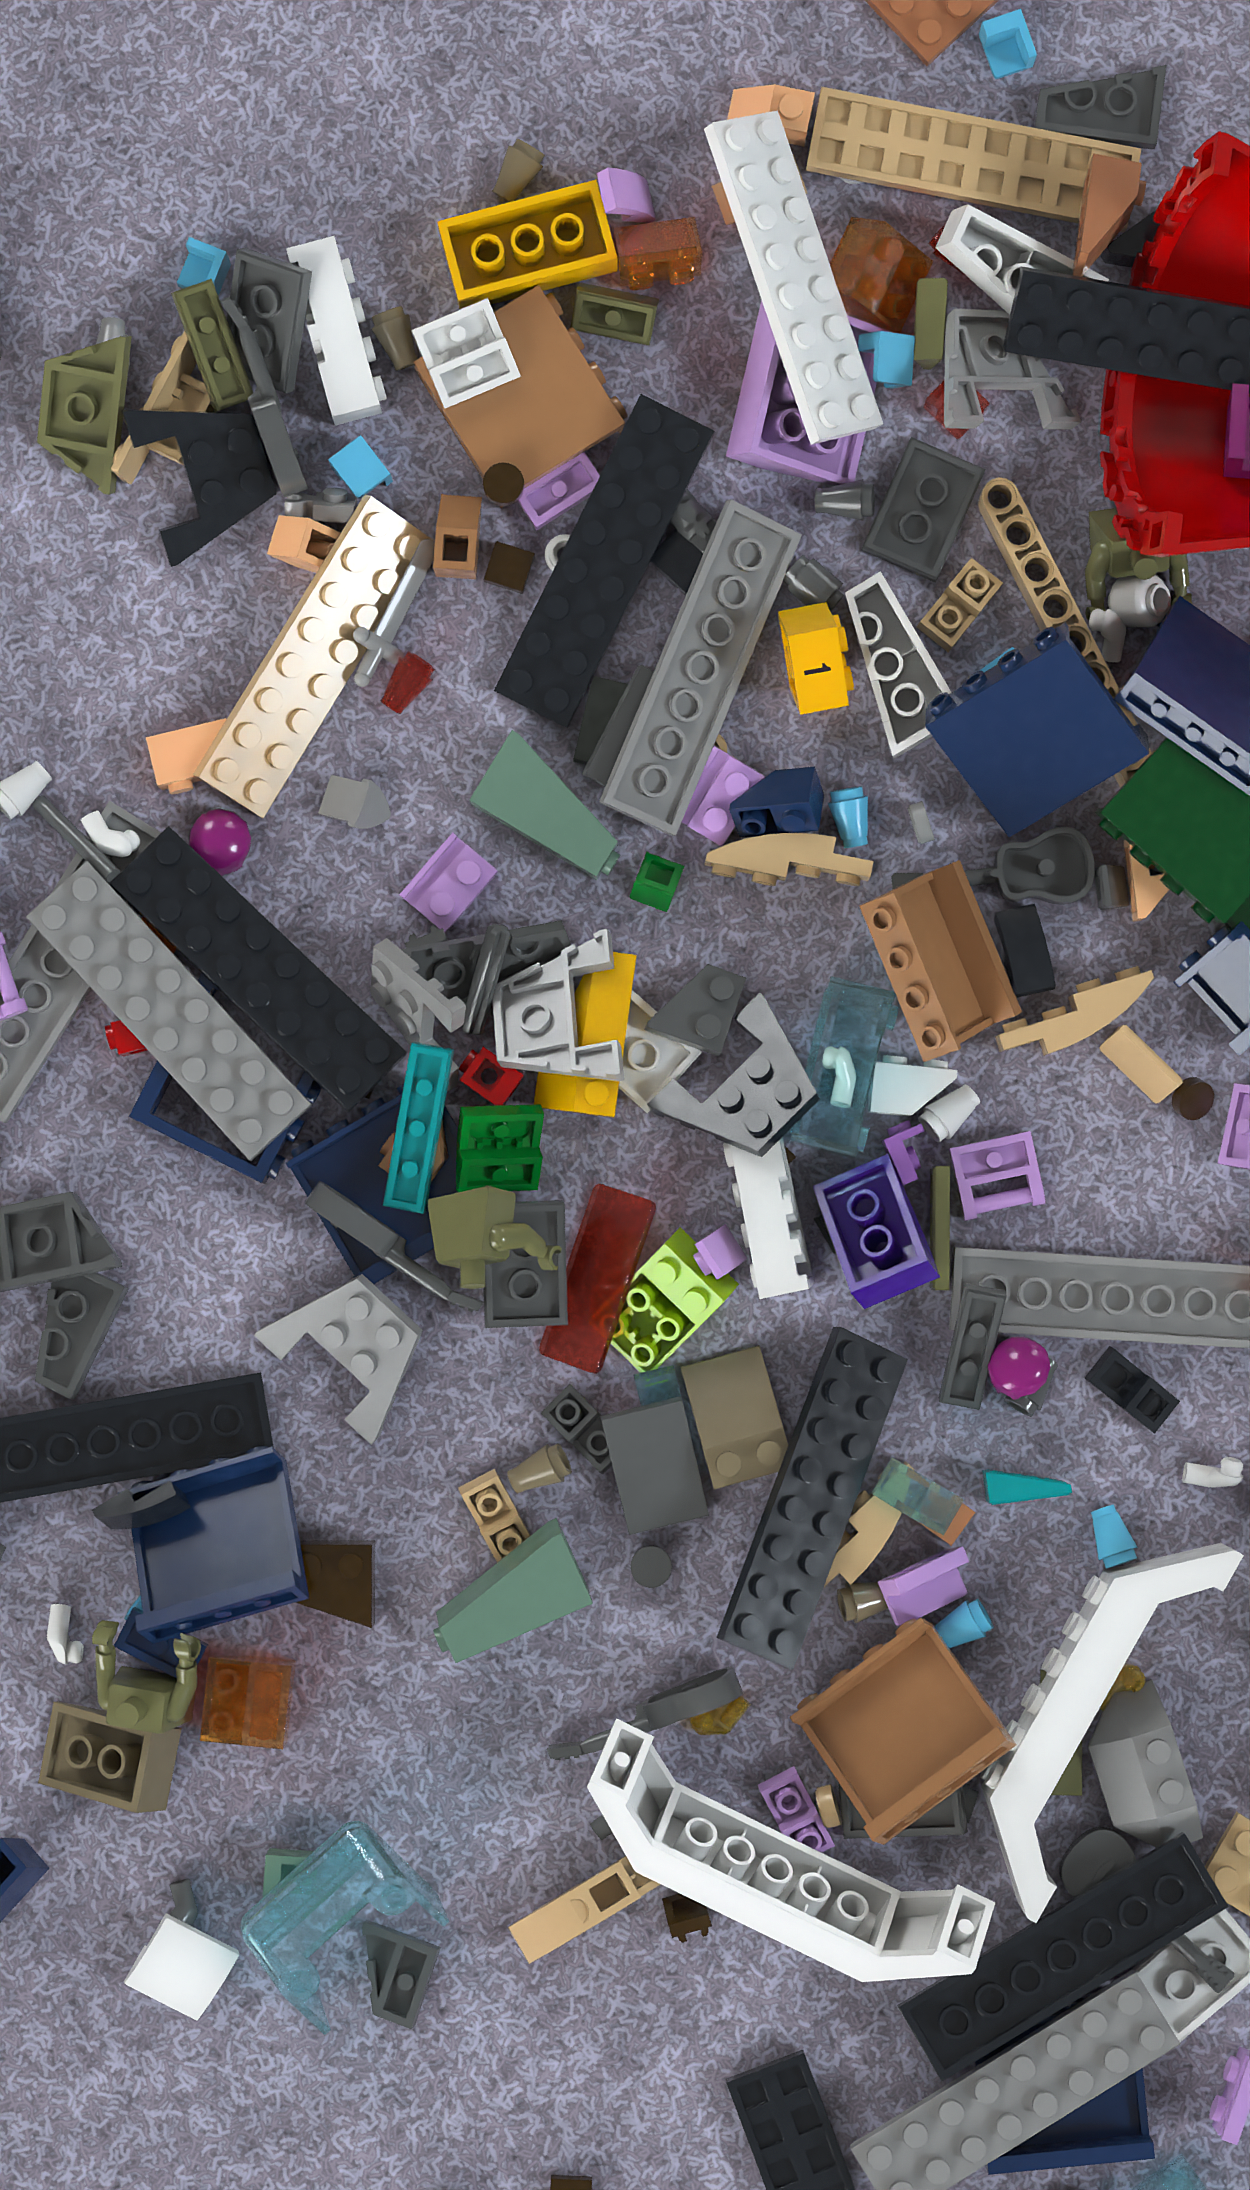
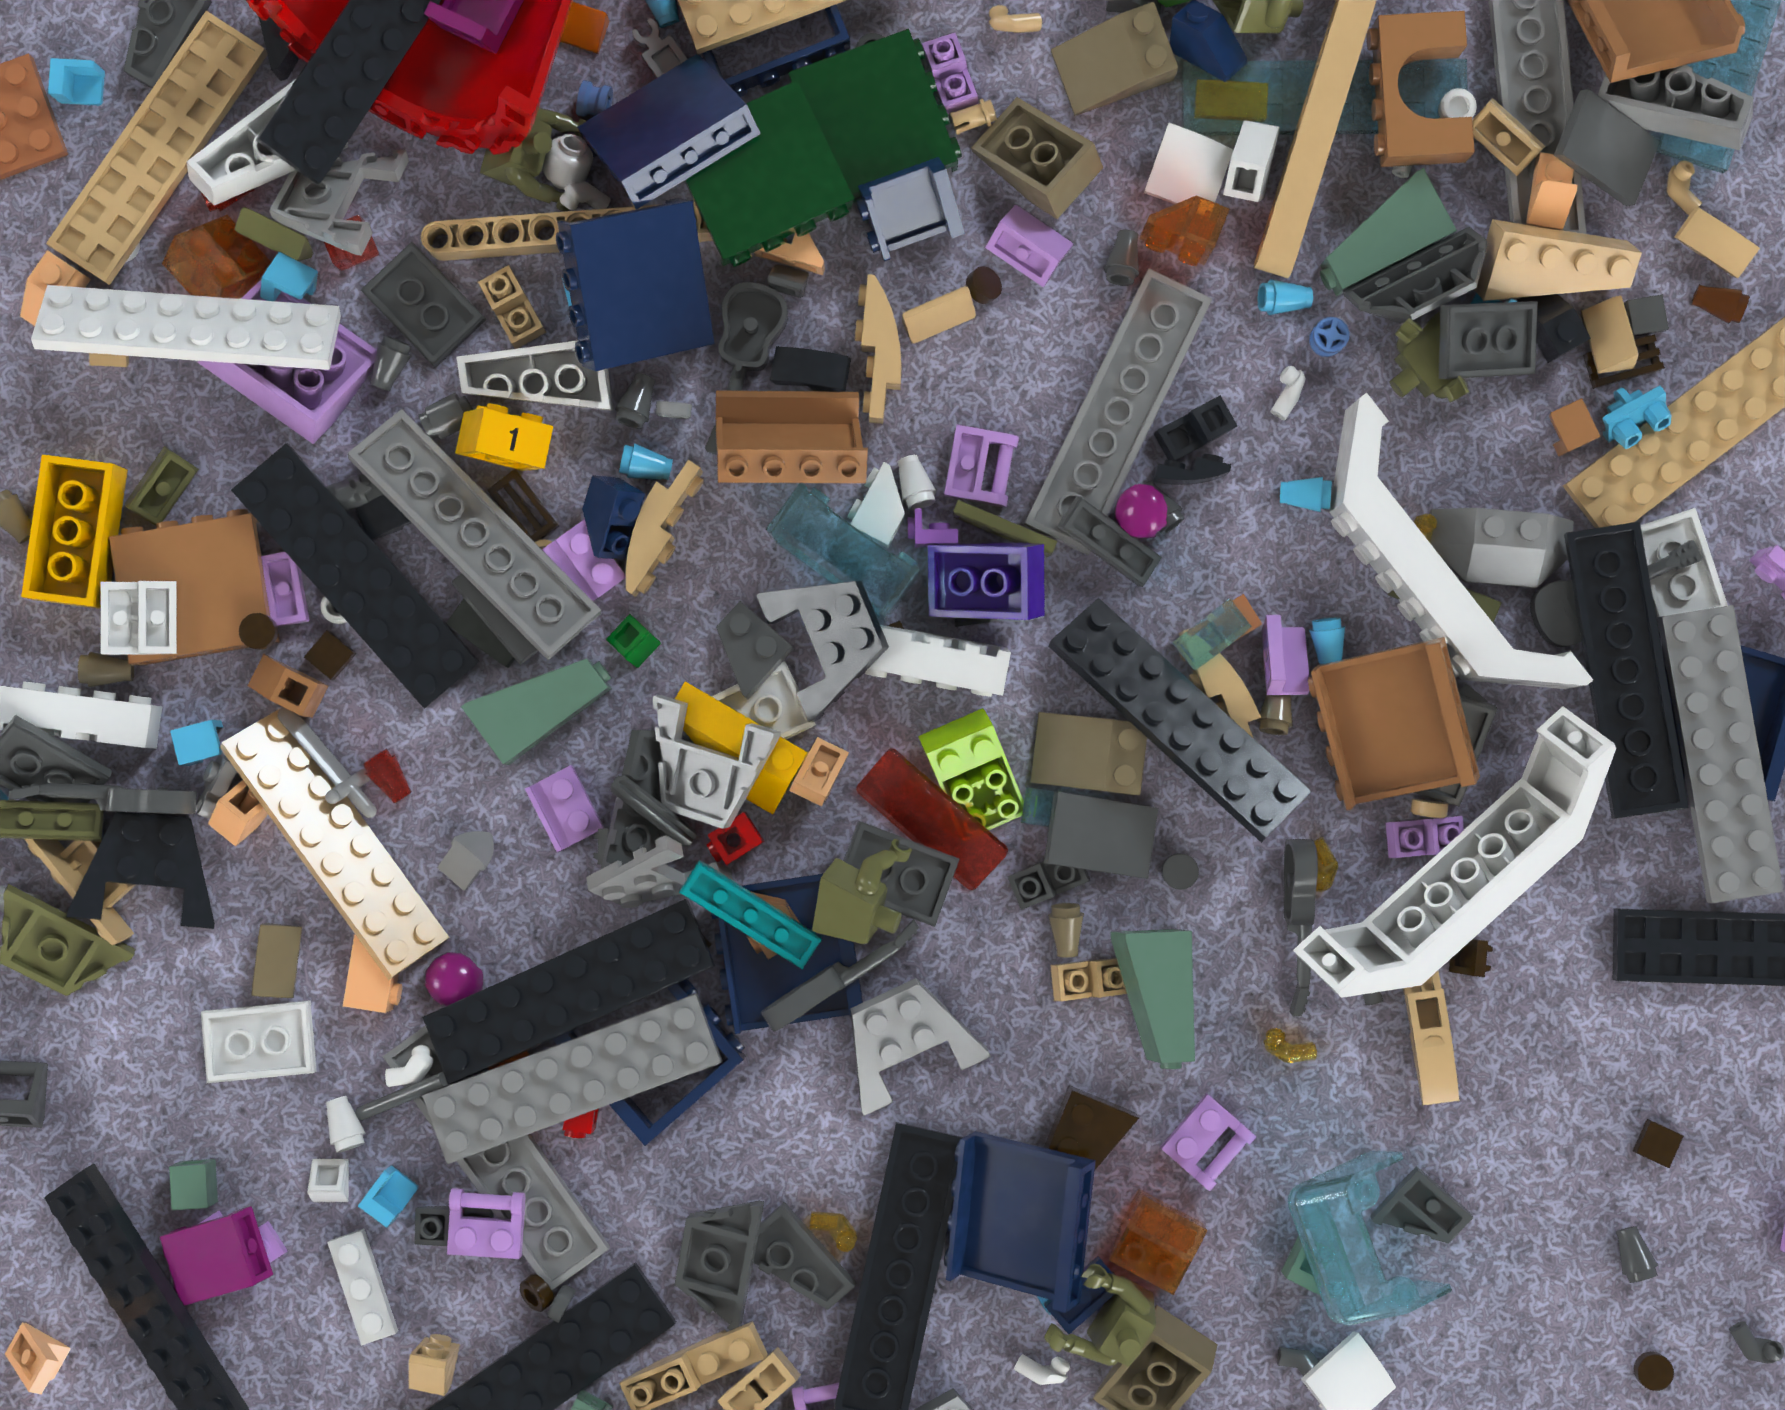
camera: 65 degrees left, 0 degrees up
black slope [92,1481,191,1529] -> none
green slope [456,1104,544,1192] -> none
lavender slope [597,168,656,223] -> none
clear orange slope [613,217,702,290] -> none
lavender slope [693,1224,747,1280] -> none
light aqua arm [822,1046,856,1108] -> none
teal slope [982,1469,1072,1505] -> none
nougat slope [1072,153,1146,277] -> none
none -> white tile [201,1000,317,1083]
none -> dark tan slope [251,923,302,998]
none -> dark brown tile [487,469,559,542]
none -> medium blue wheel [576,80,613,117]
none -> dark grey cone [615,373,655,429]
none -> light nougat slope [789,737,849,807]
none -> clear yellow arm [810,1211,857,1252]
none -> black slope [1152,454,1231,485]
none -> lavender plate [1160,1093,1257,1191]
none -> clear yellow arm [1263,1028,1317,1064]

